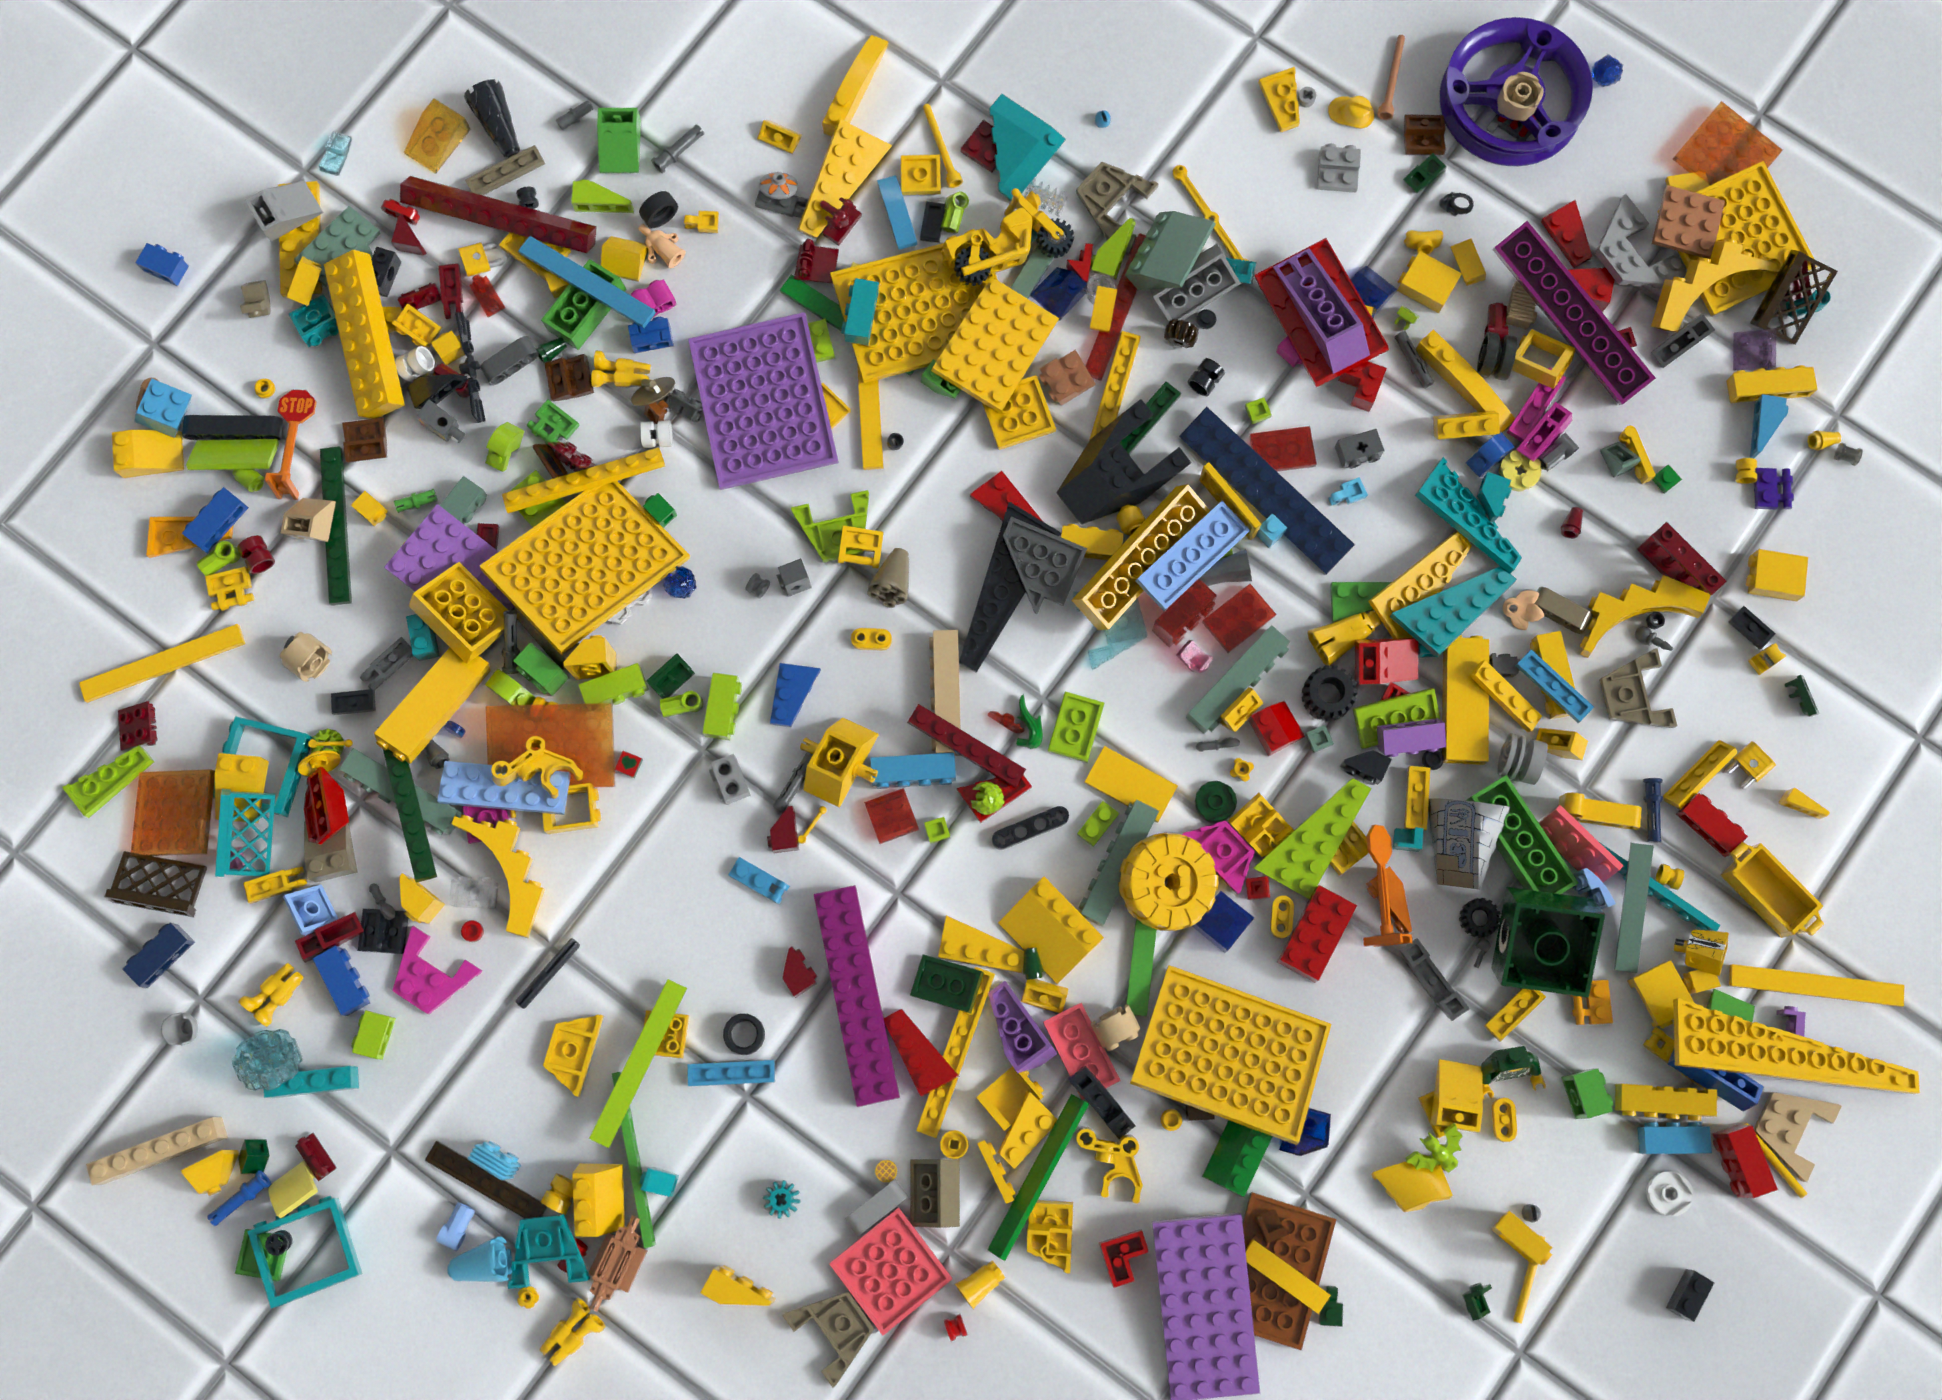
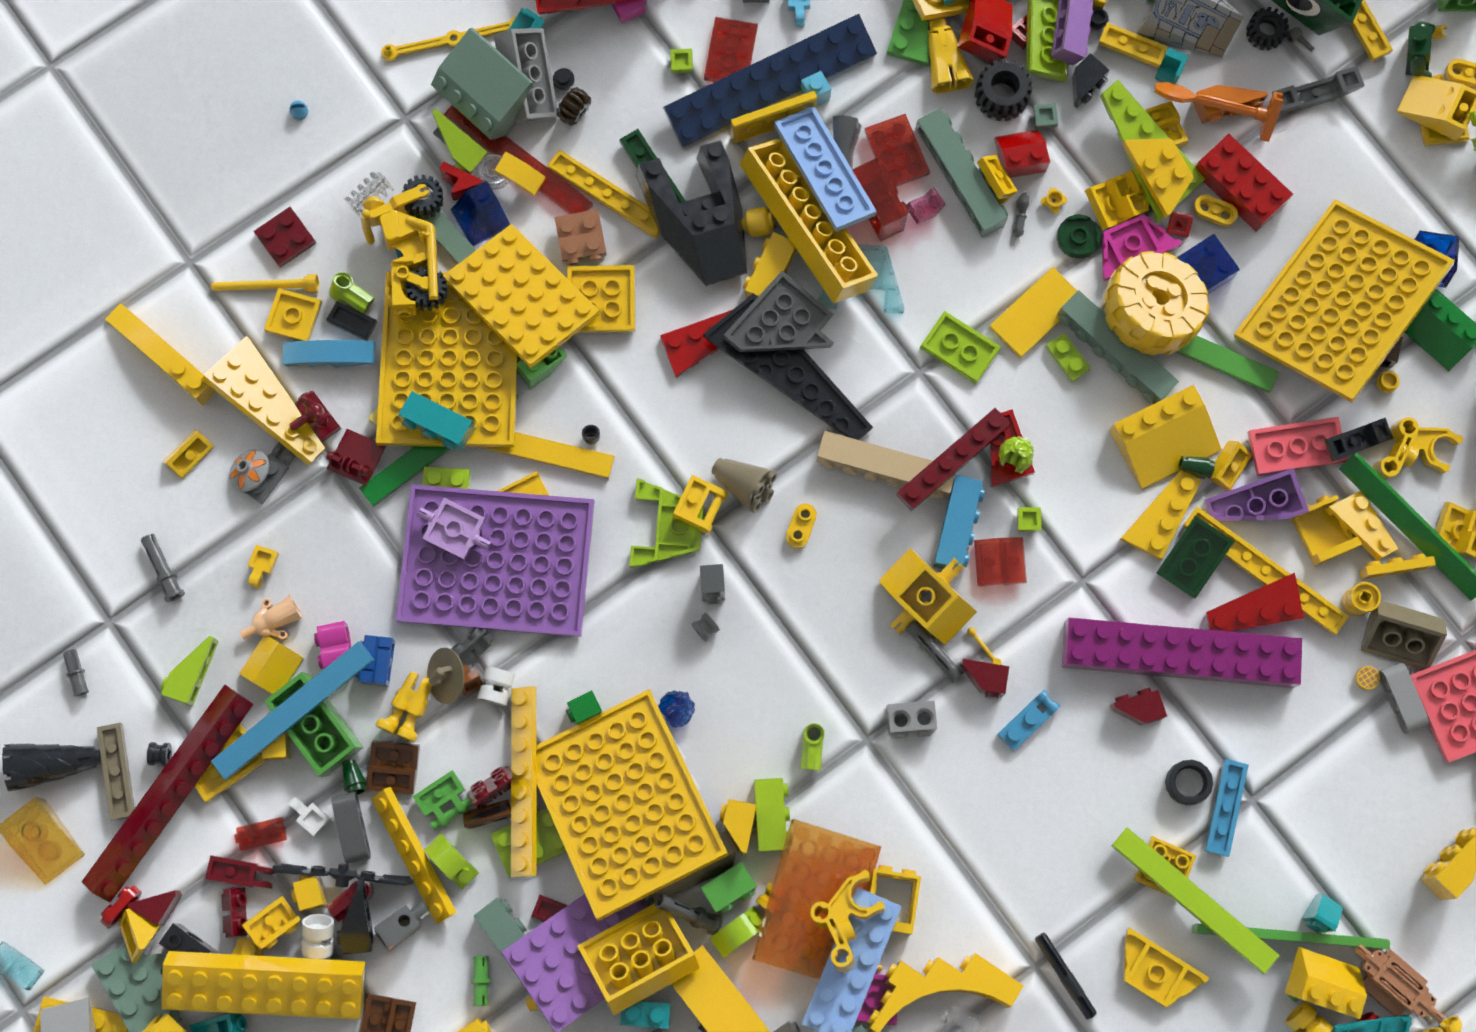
camera: 75 degrees left, 0 degrees up
clear blue tile [444,721,466,738] -> none
yellow piece [458,241,503,277] -> none
bright green slope [597,108,641,173] -> none
tile [614,751,643,778] -> none
black tyre [639,191,678,228] -> none
dark green hinge [646,653,695,699] -> none
lime brick [703,673,742,741] -> none
teal gear [763,1180,801,1219] -> none
blue wing [770,663,821,727] -> none
clear red piece [988,711,1025,734] -> none
teal slope [989,93,1066,201] -> none
black beam [992,806,1069,850] -> none
green piece [1016,694,1043,749] -> none
dark tan wing [1076,162,1159,240] -> none
tan brick [1090,1004,1141,1051] -> none
black wheel [1188,358,1225,397] -> none
none -> yellow slope [119,909,160,963]
none -> white plate [289,797,331,837]
none -> yellow plate [371,787,457,925]
none -> lavender plate [417,498,491,560]
none -> yellow wing [1122,139,1194,217]

